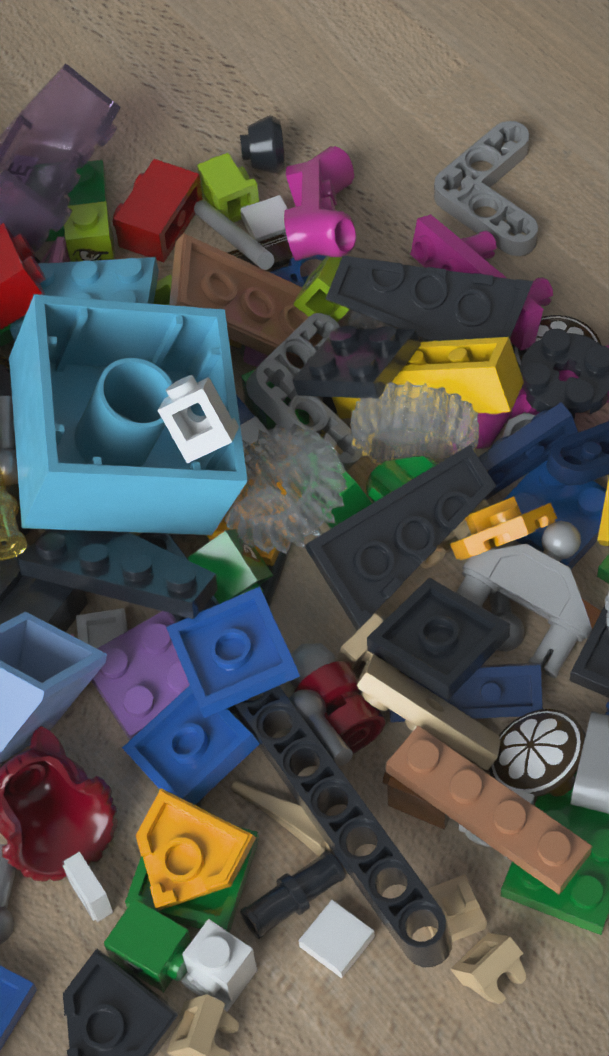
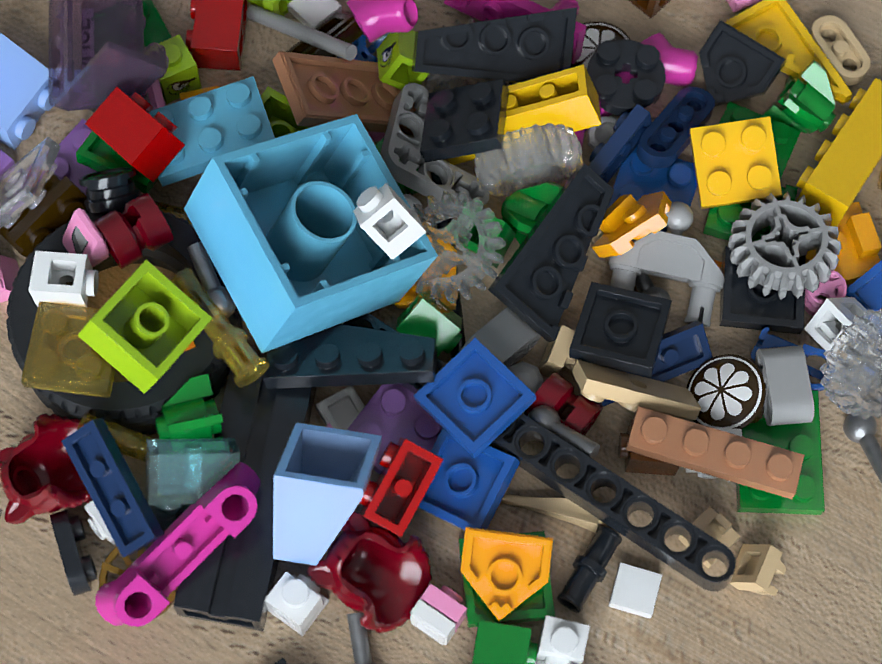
camera: 30 degrees left, 10 degrees up
none -> red brick [359,437,444,537]
none -> bright pink plate [420,584,467,632]
none -> light grey beam [460,307,541,368]

